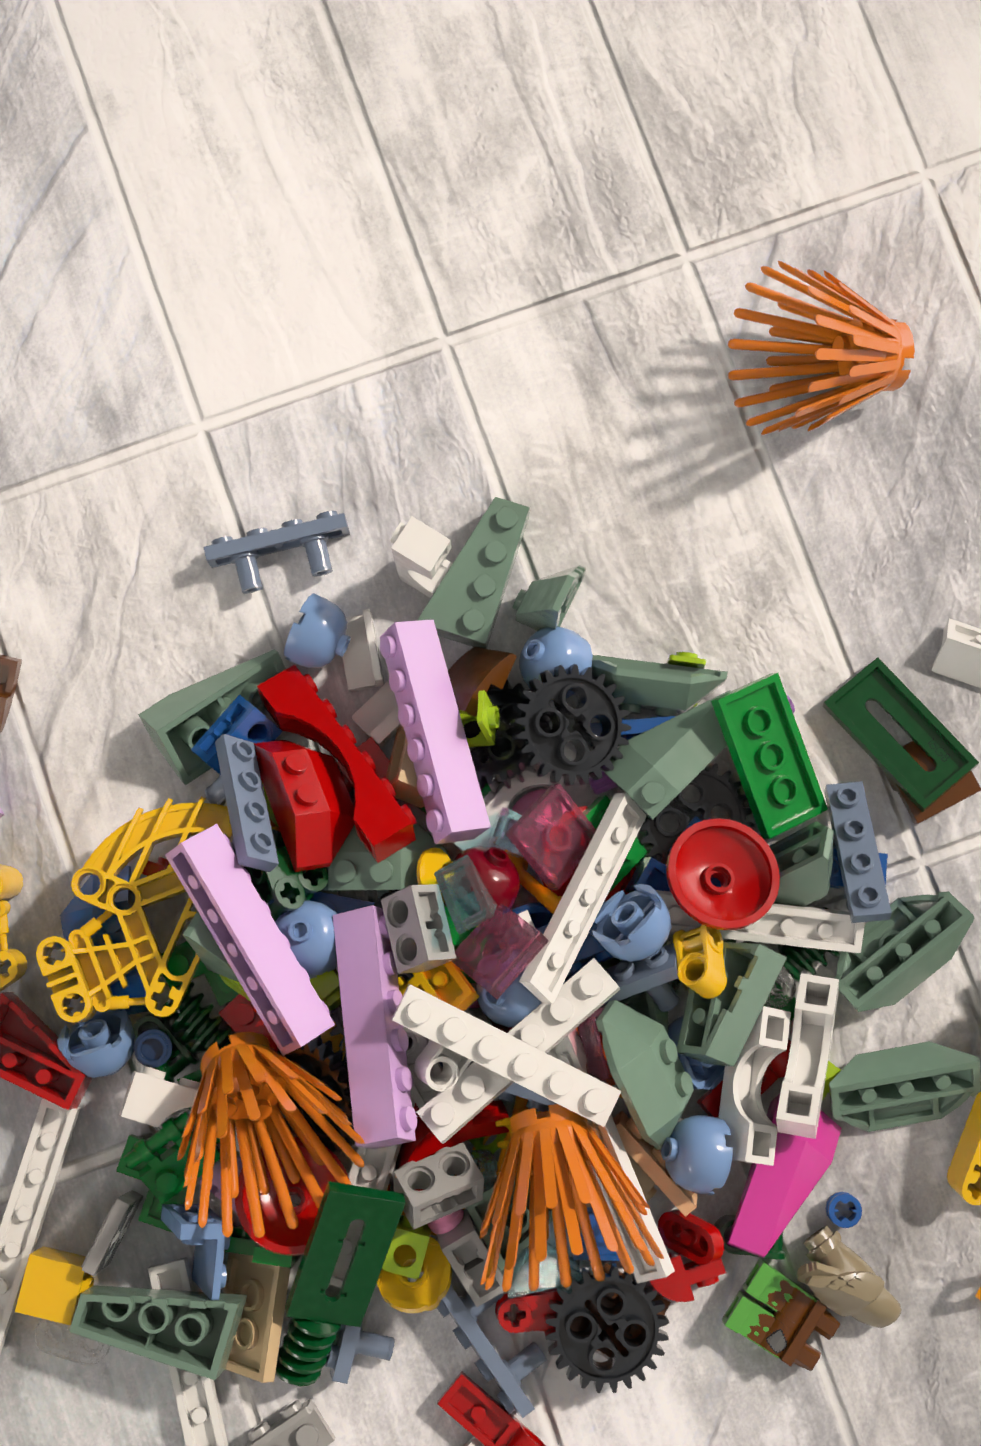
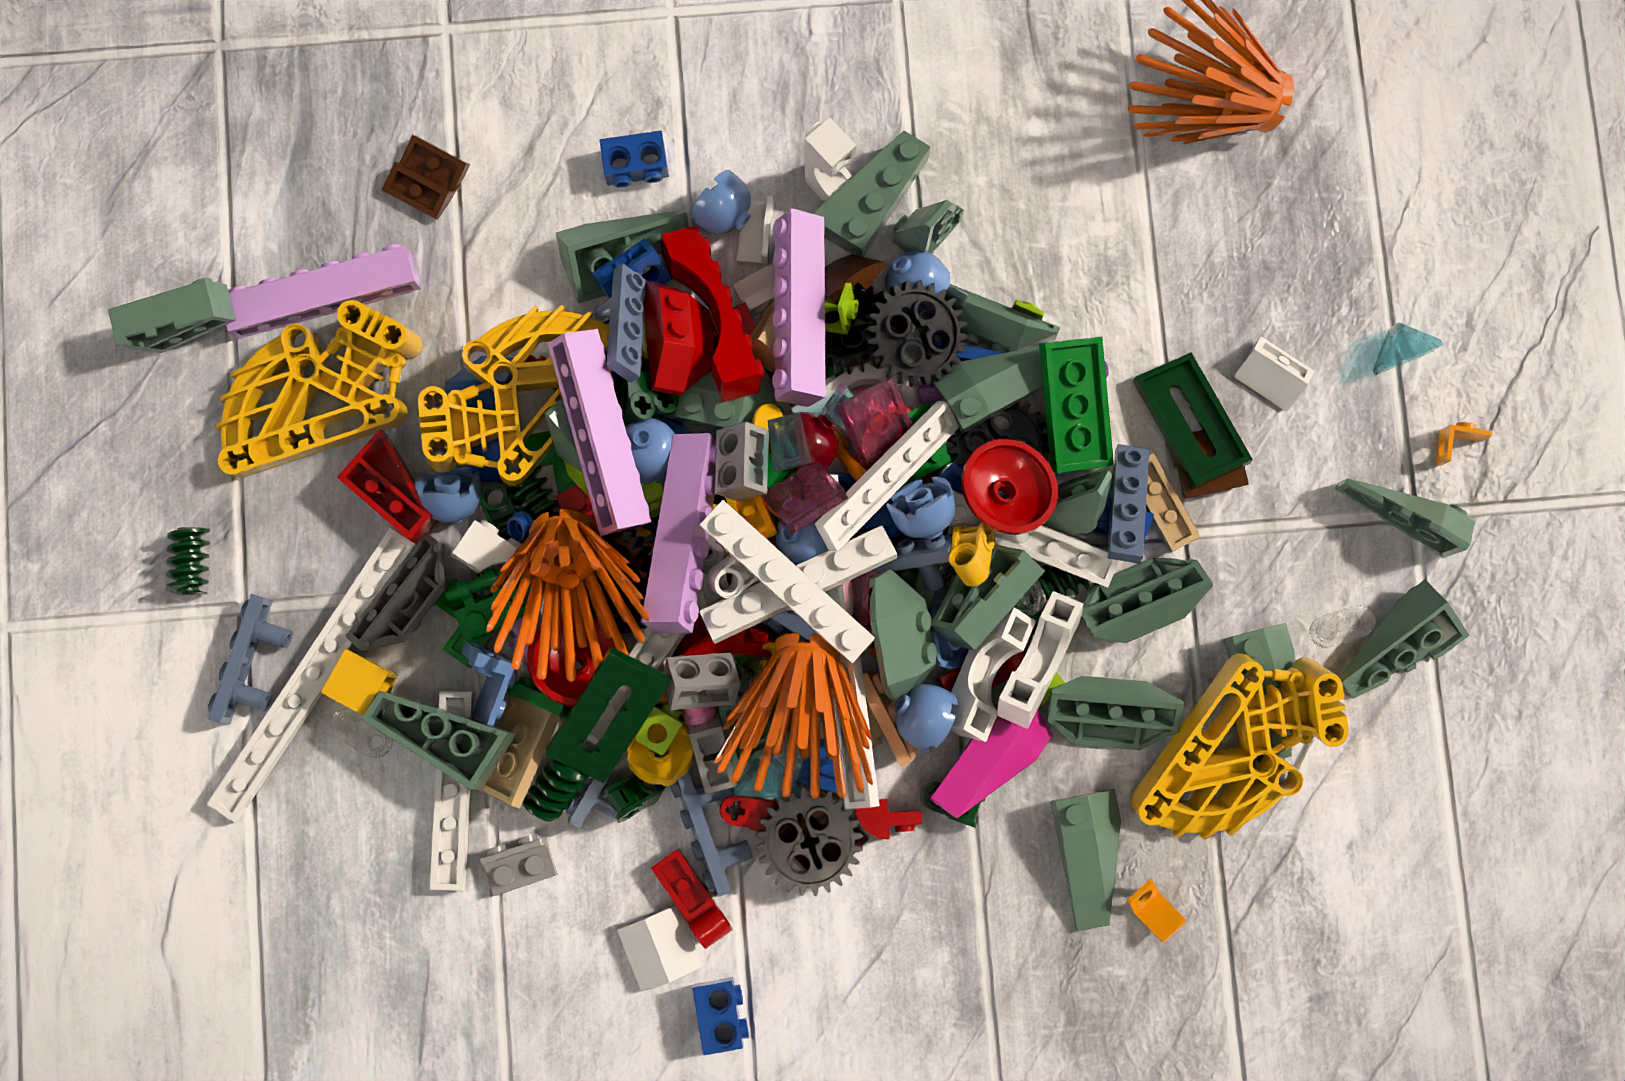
camera: 10 degrees right, 0 degrees up
light grey tile [81,1190,143,1276] -> none
dark blue plate [134,1029,172,1068] -> none
sand blue plate [203,511,350,594] -> none
red plate [658,1209,724,1265] -> none
hips [722,1258,840,1371] -> none
dark tan animal [797,1225,902,1328] -> none
blue bush [825,1192,862,1228] -> none
none -> dark grey wedge [346,532,446,651]
none -> blue plate [507,511,534,543]
none -> blue brick [599,130,669,188]
none -> dark green piece [601,774,666,823]
none -> sand green wedge [1050,789,1121,931]
none -> tan plate [1146,453,1200,553]

